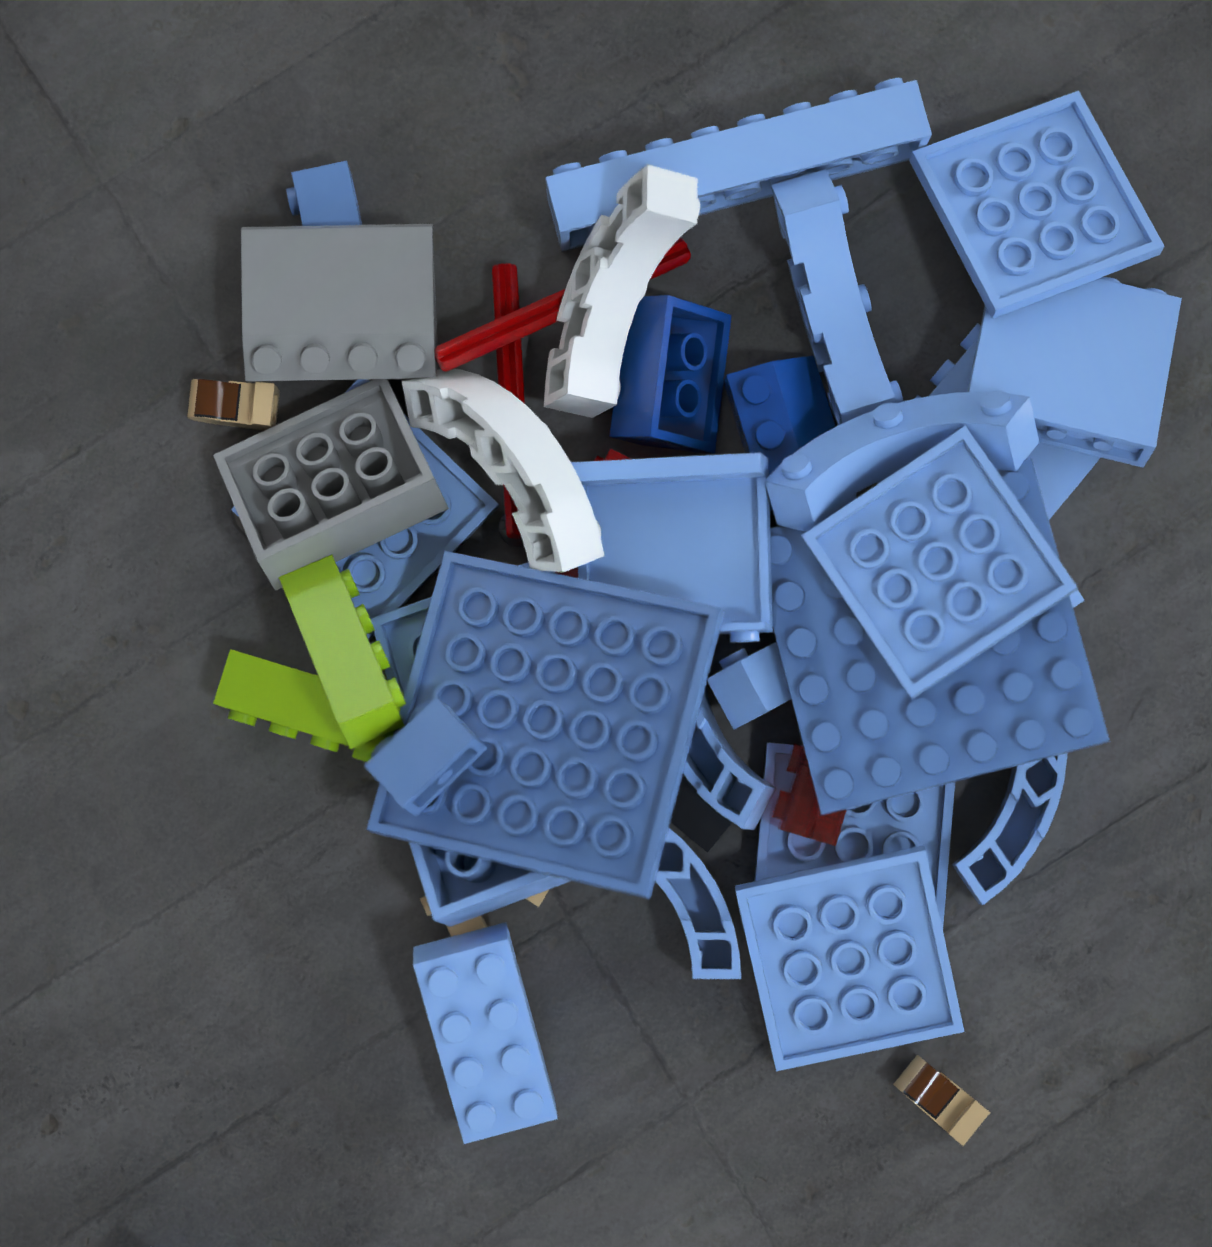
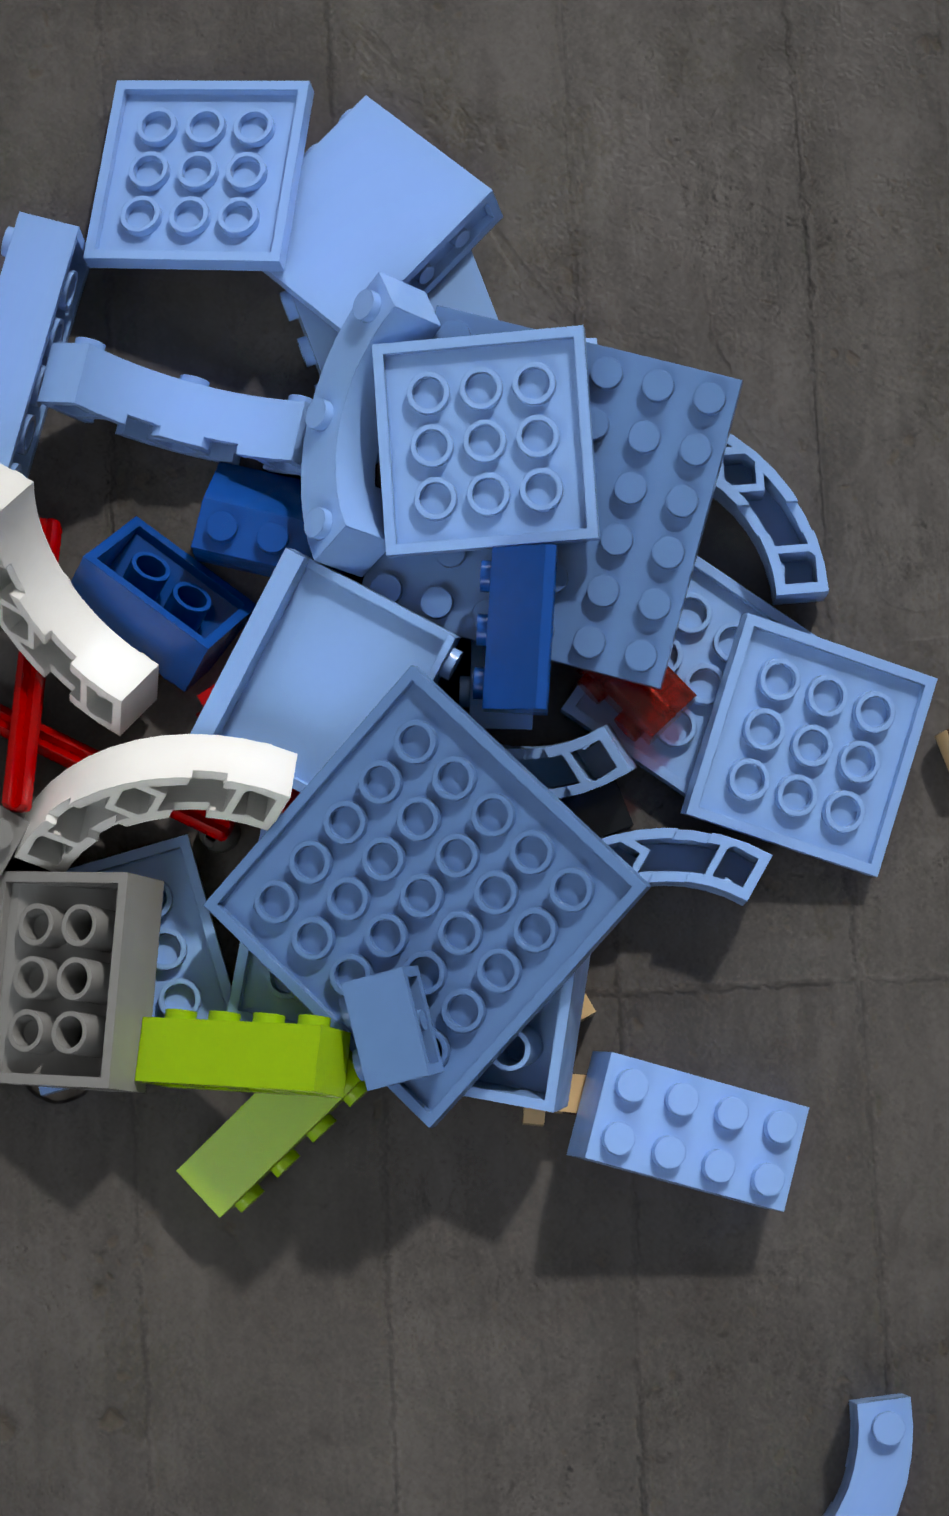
camera: 60 degrees left, 5 degrees down
none -> blue slope [473,544,558,716]

